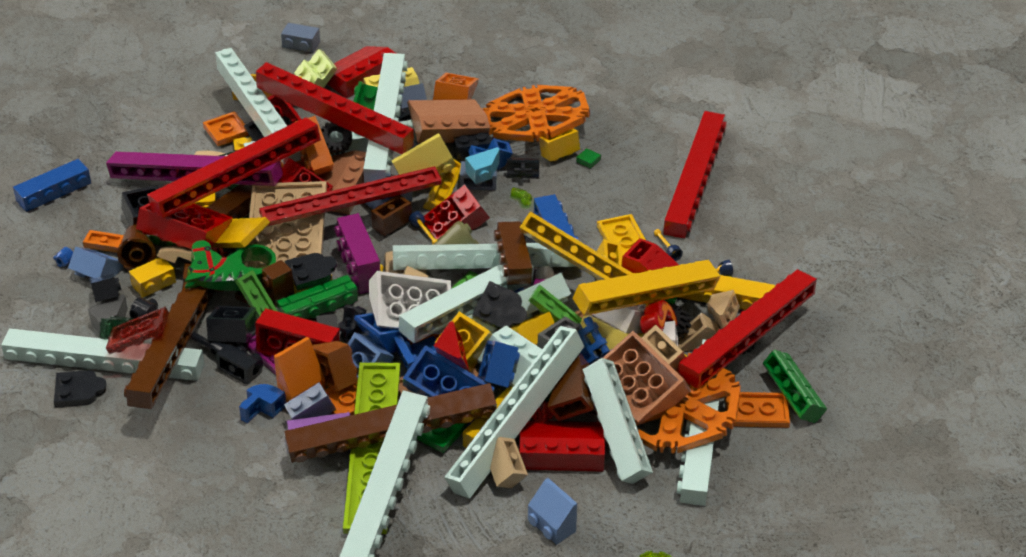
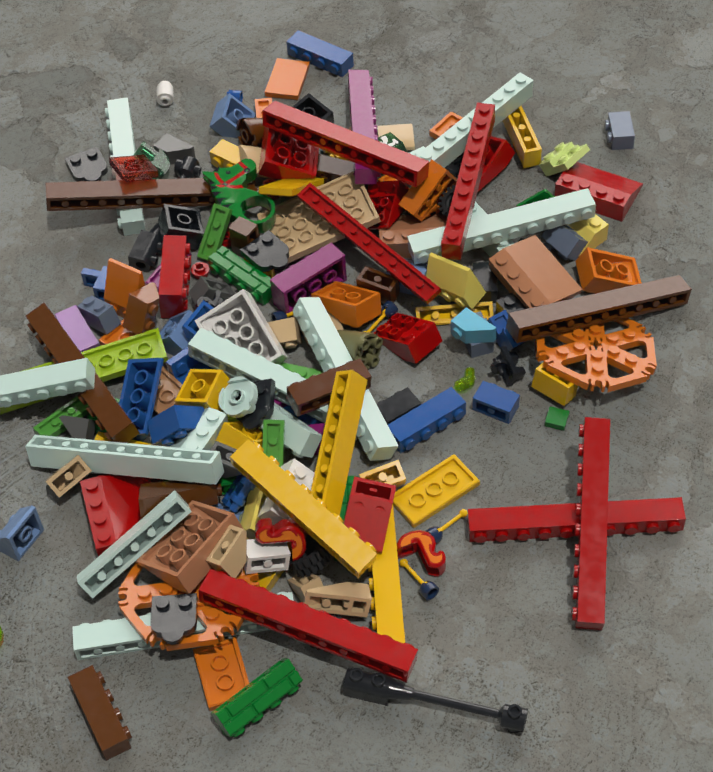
camera: 75 degrees right, 10 degrees up
black brick [91,274,122,302] -> none
red slope [434,321,470,372] -> none
none -> bright green plate [33,396,89,437]
none -> dark grey slope [59,415,96,440]
none -> reddish brown brick [68,665,132,761]
none -> plate [151,593,198,645]
none -> white brick [156,81,174,106]
none -> light aqua plate [218,376,258,418]
none -> tile [265,58,310,100]
none -> orange slope [311,281,381,328]
none -> black bar [343,667,528,733]
none -> red animal [397,530,446,576]
none -> blue brick [472,381,520,424]
none -> brick [506,275,692,343]
none -> red brick [572,417,610,630]

